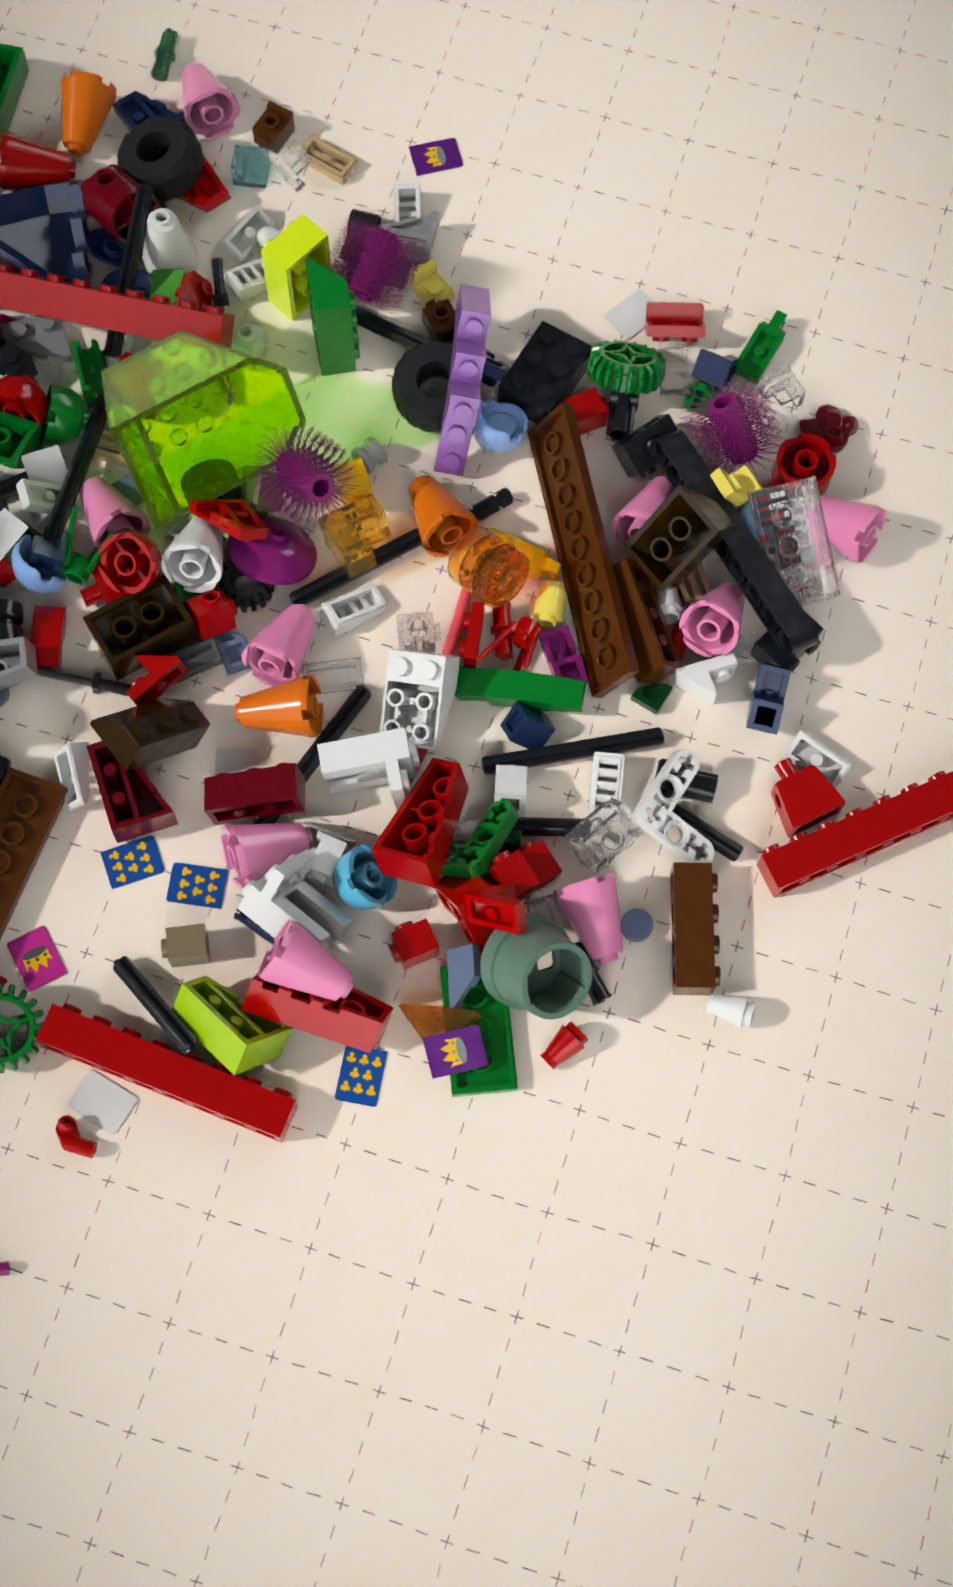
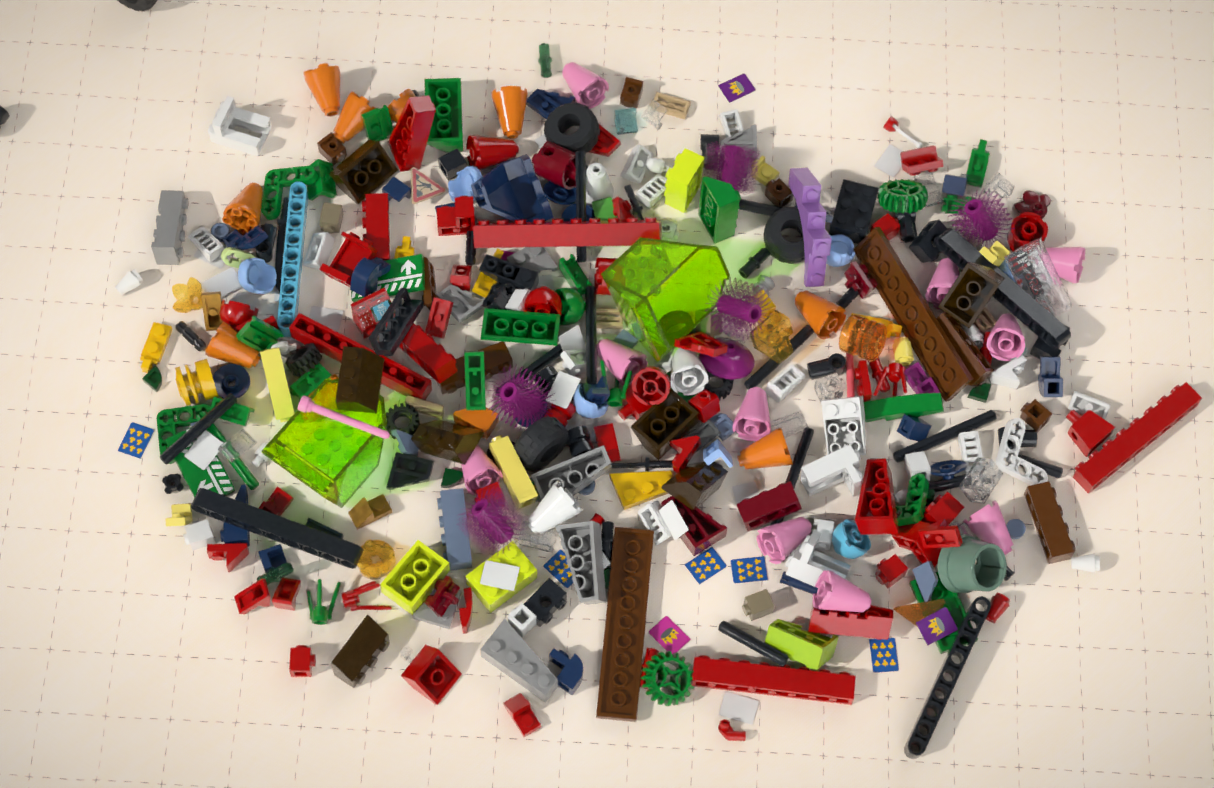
camera: 15 degrees left, 5 degrees down
none -> yellow wing [609,471,673,510]
none -> white sticker [659,500,689,540]
none -> light blue panel [703,439,733,468]
none -> black axle [738,248,770,279]
none -> black piece [807,353,846,380]
none -> dark red hips [844,261,878,299]
none -> hinge [883,116,923,148]
none -> black beam [904,596,991,759]
none -> dark blue dish [930,460,967,480]
none -> reddish brown brick [1020,399,1052,433]

